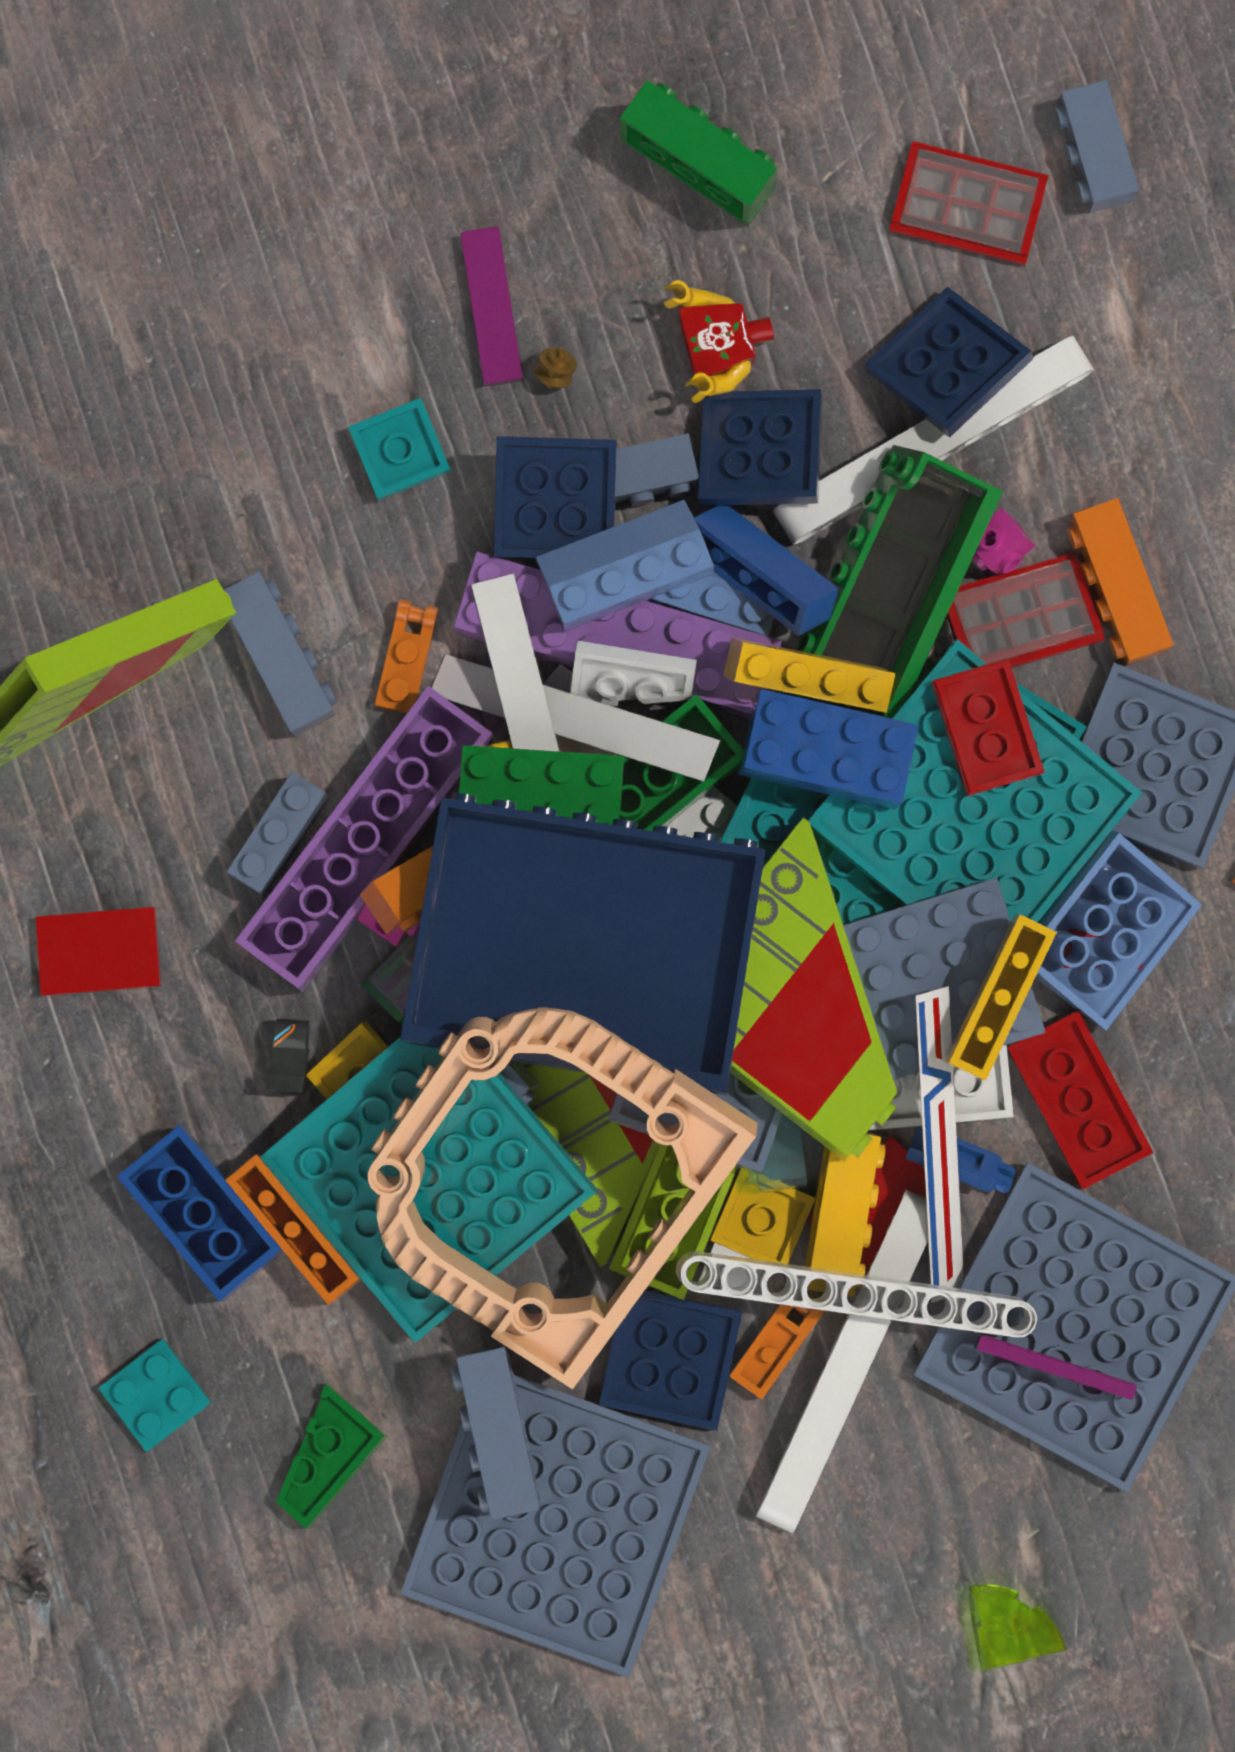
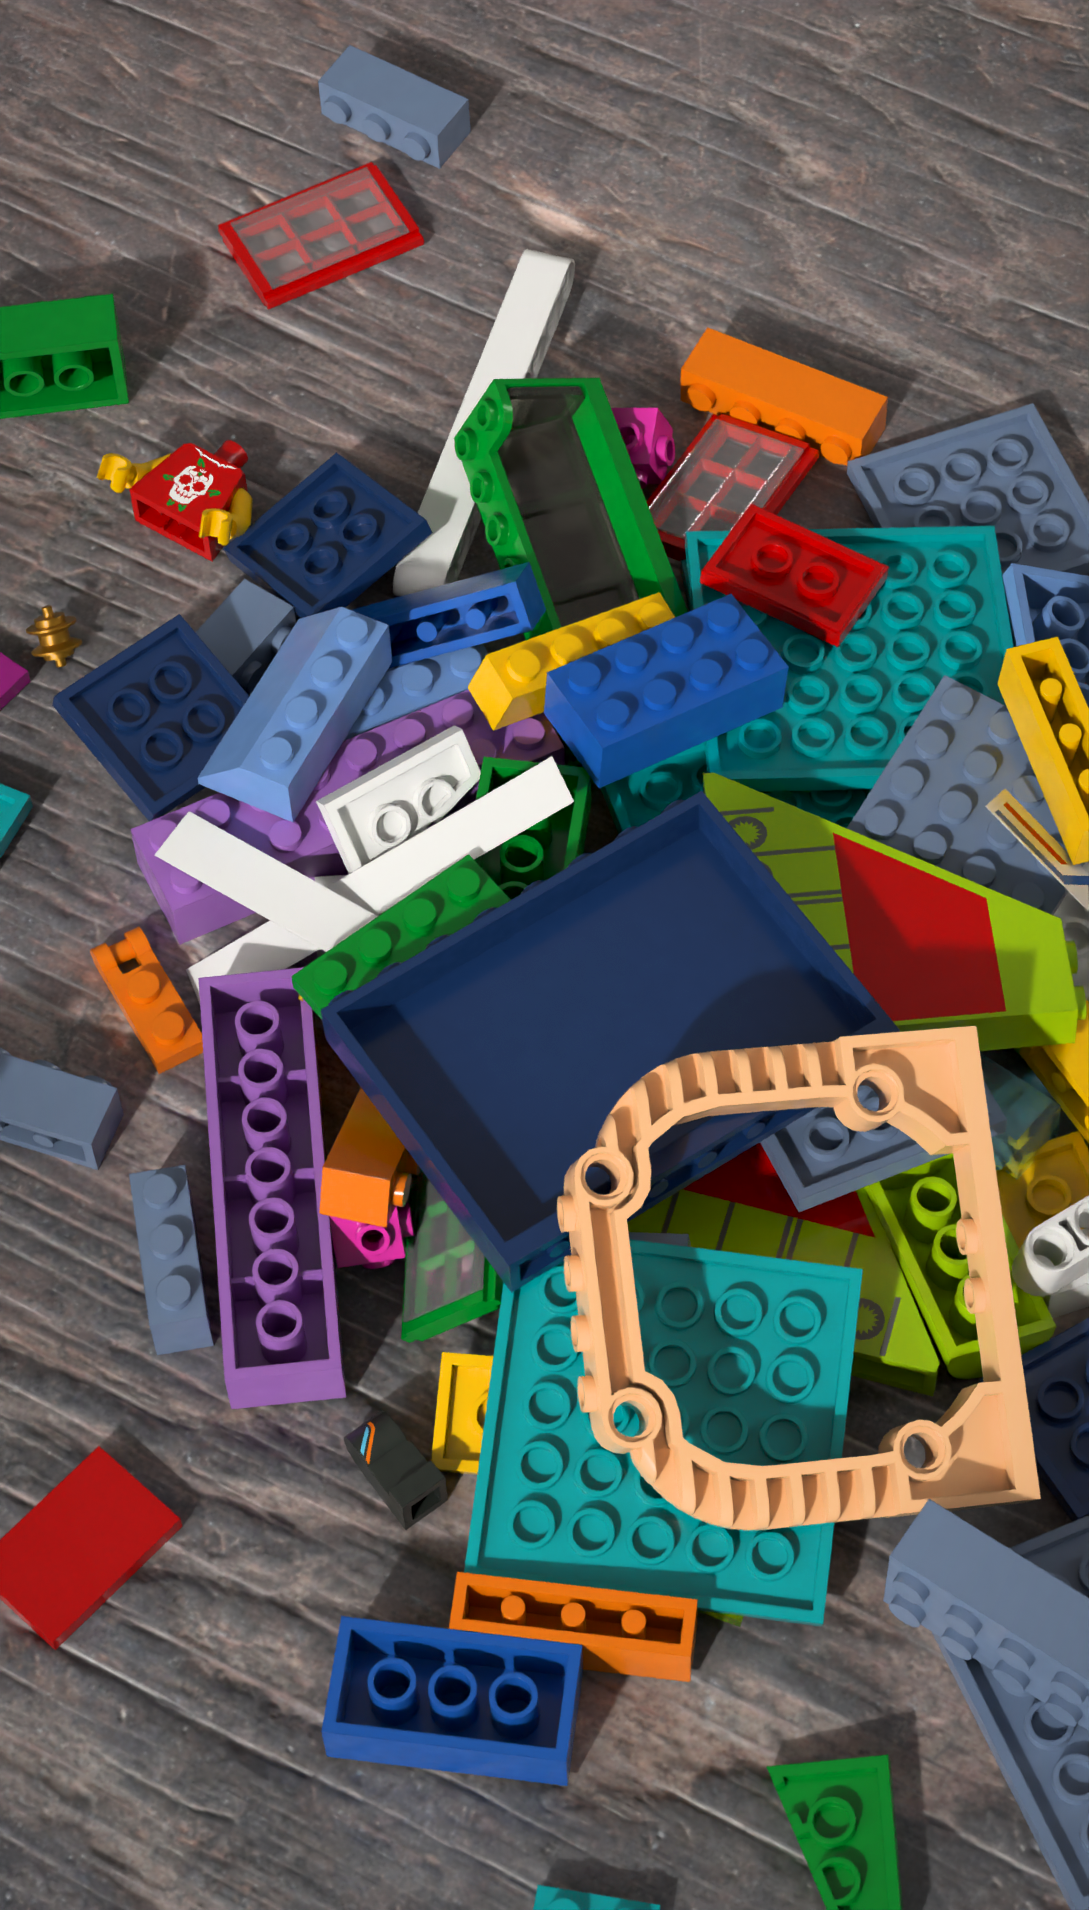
camera: 45 degrees left, 25 degrees down
dark blue plate [864,287,1033,438] -> none

